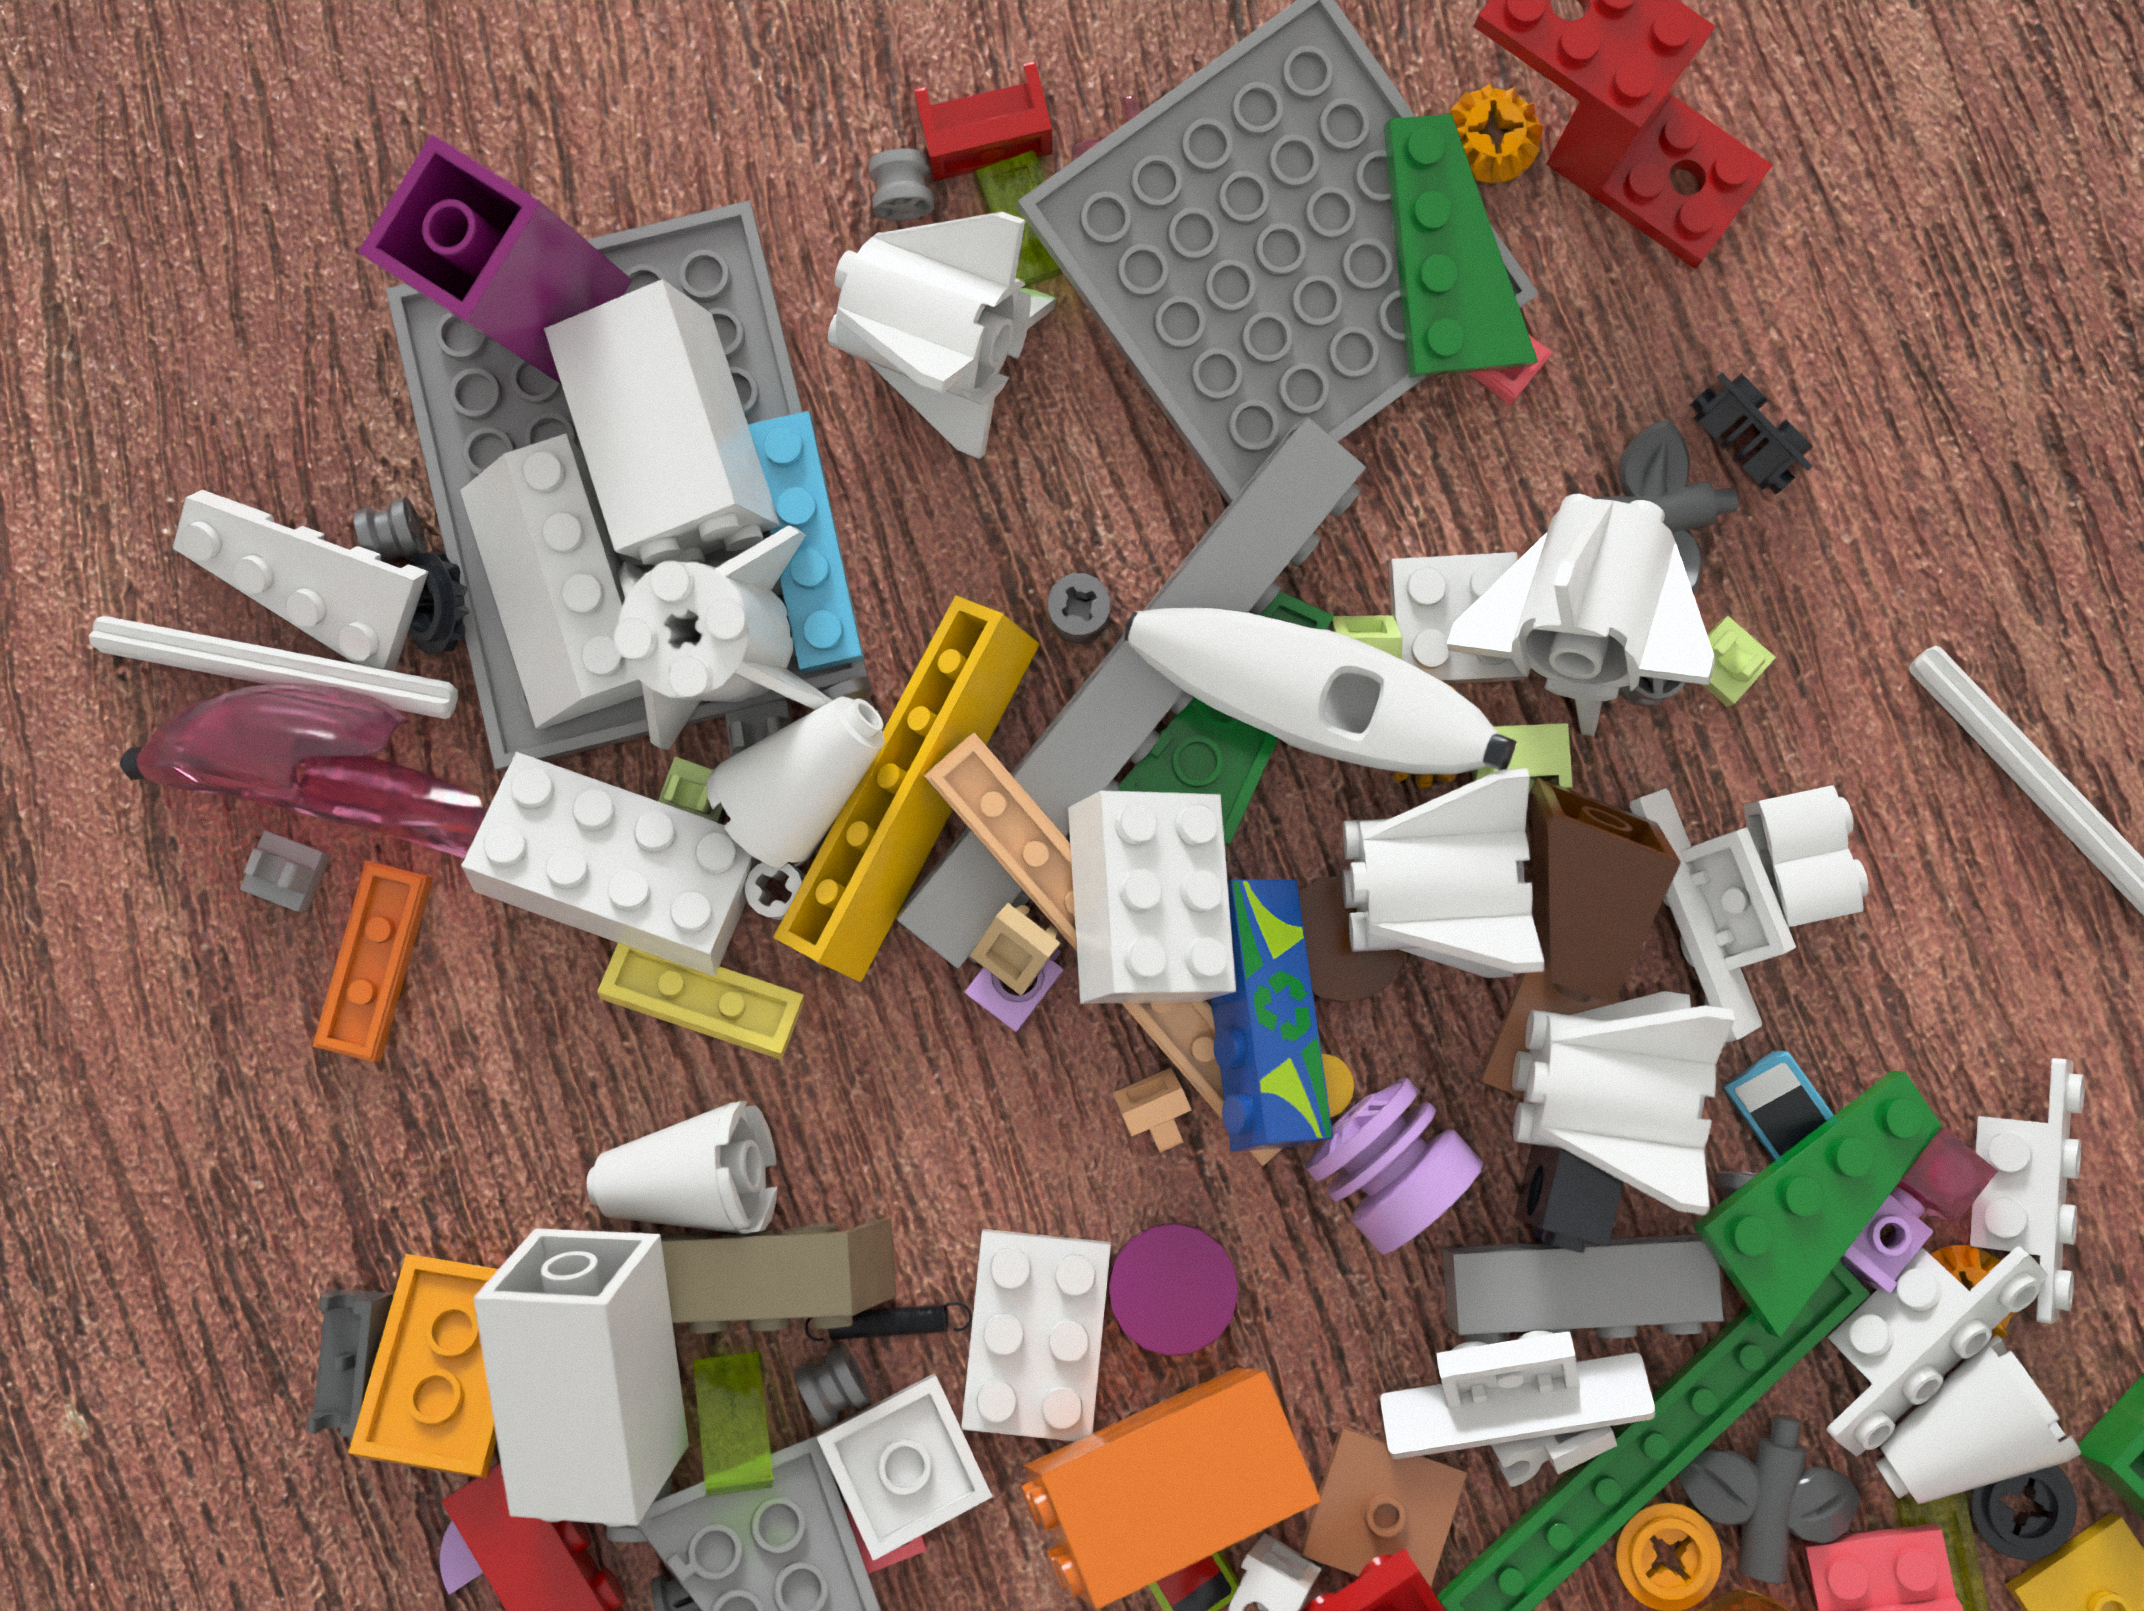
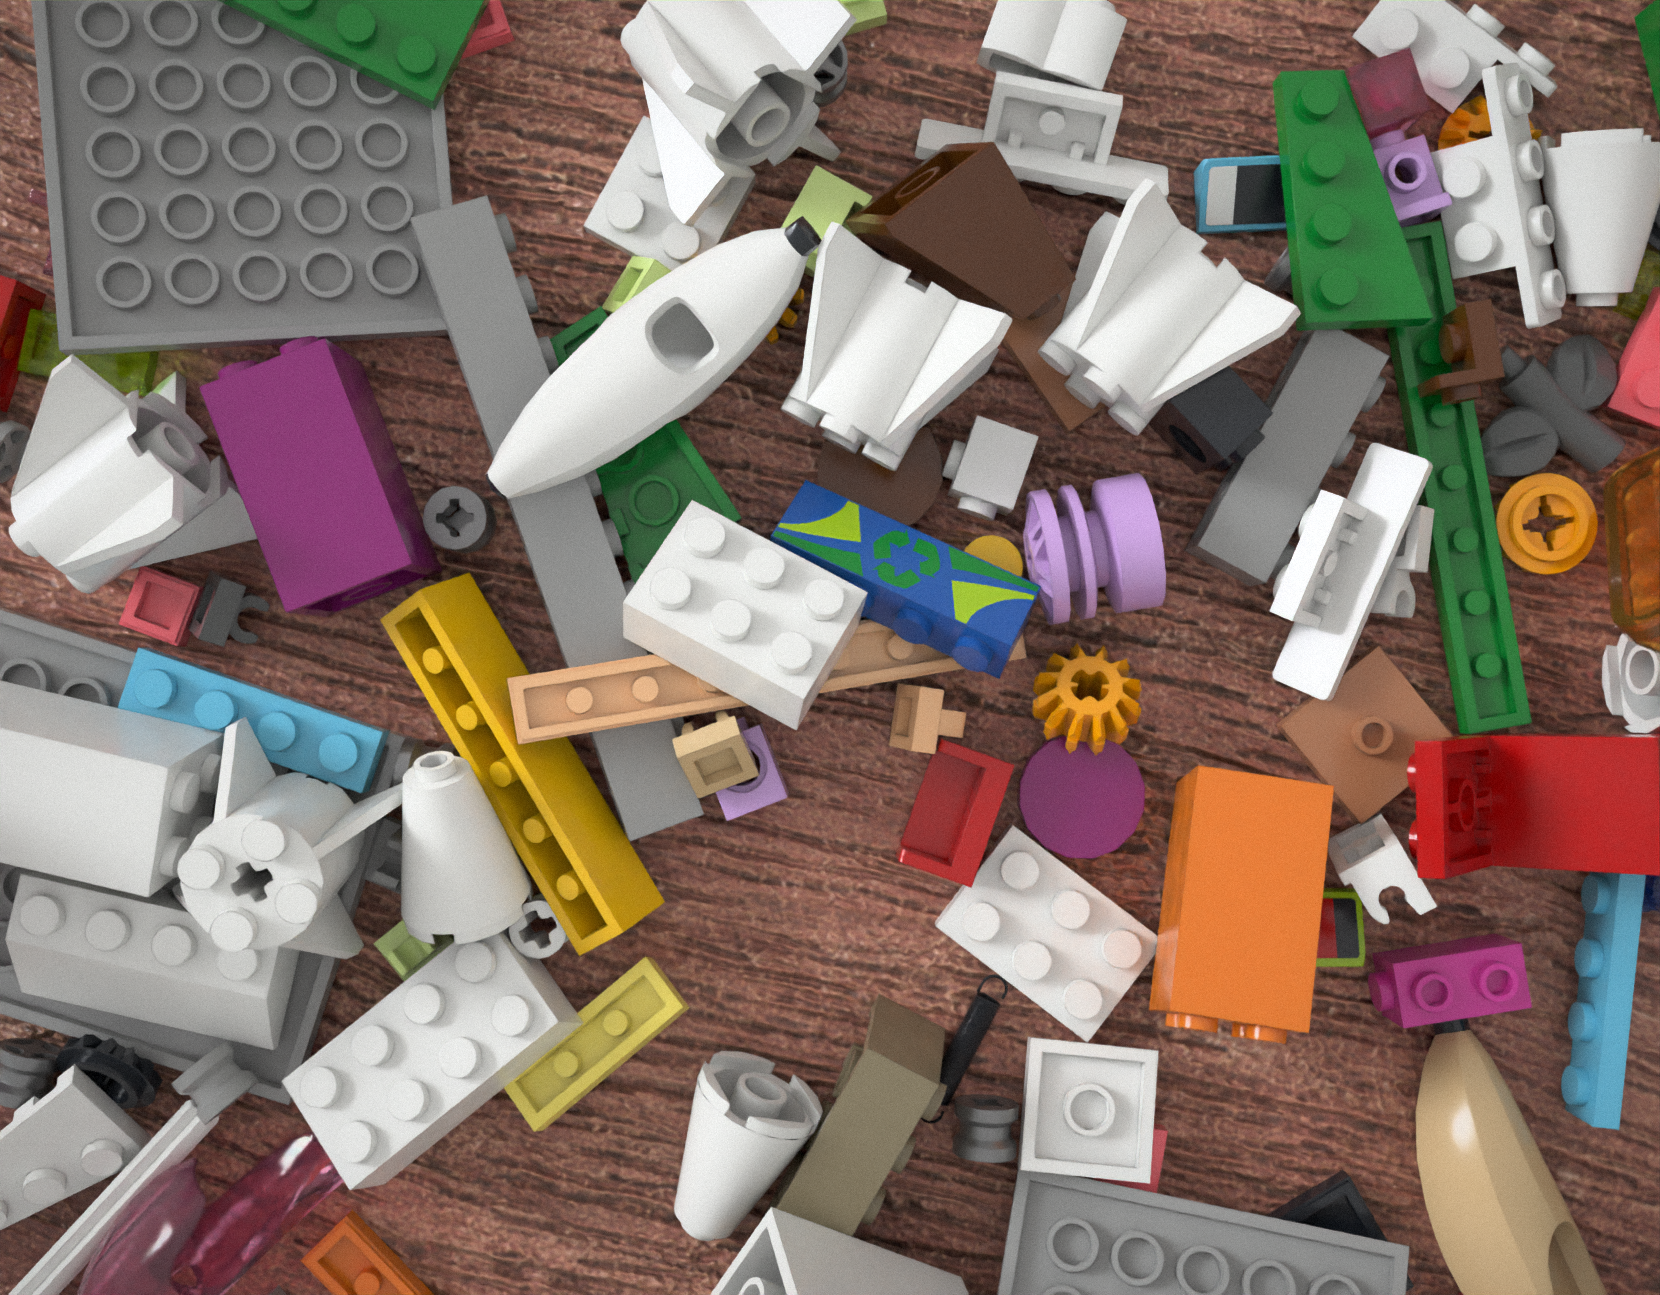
camera: 55 degrees left, 5 degrees up
clear neon green tile [693,1351,774,1497] -> none
none -> coral tile [119,566,204,647]
none -> light grey wheel [171,1041,259,1125]
none -> dark grey tile [188,570,270,647]
none -> magenta brick [199,336,443,617]
none -> red panel [896,737,1015,888]
none -> white brick [942,415,1039,521]
none -> light orange gear [1032,643,1142,755]
none -> reddish brown bracket [1417,299,1505,405]

